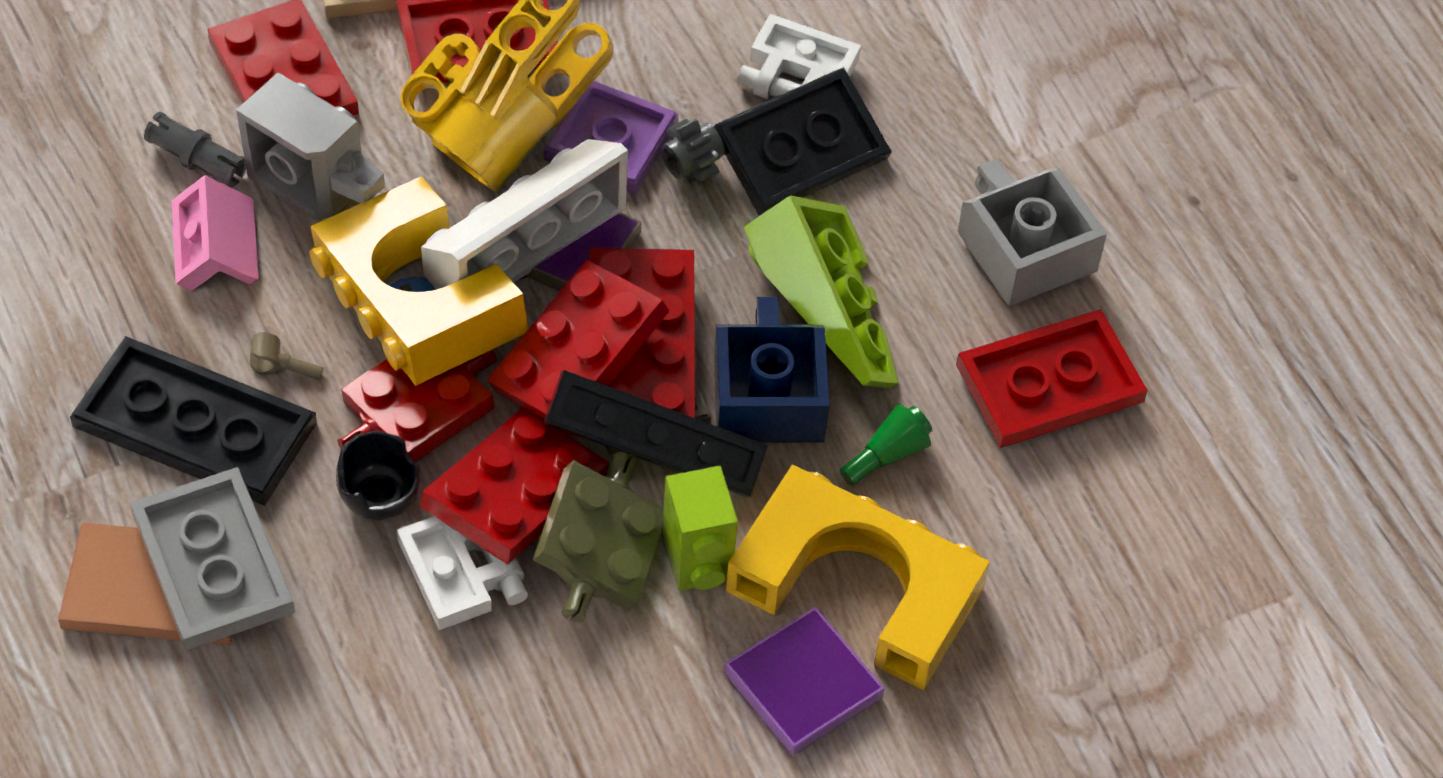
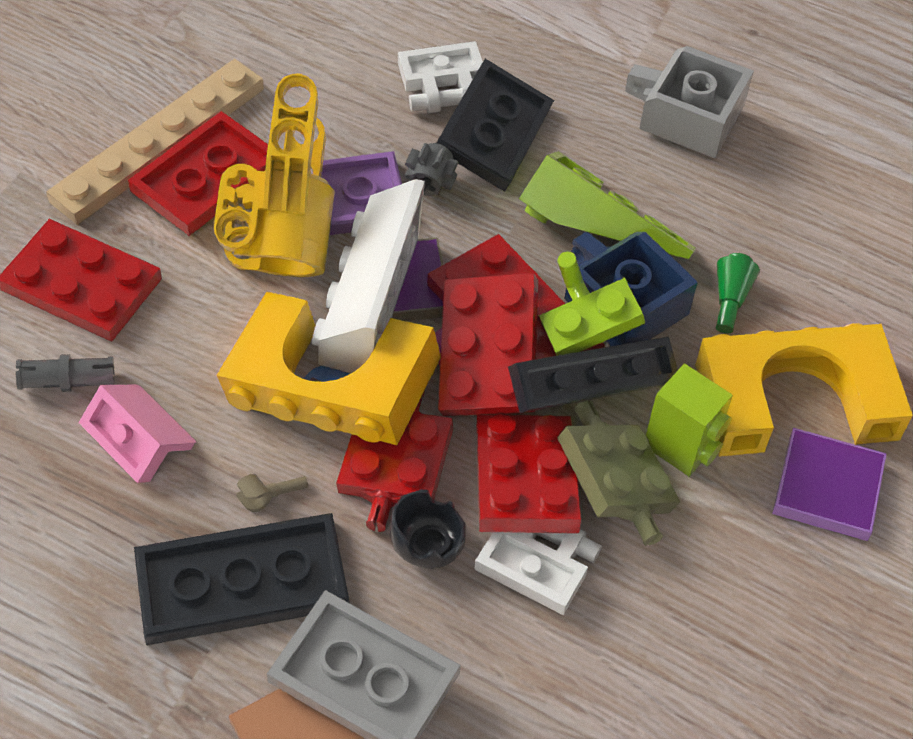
camera: 35 degrees left, 0 degrees up
light grey hinge [236,72,385,219] -> none
red plate [956,309,1148,448] -> none
none -> lime plate [539,251,645,356]

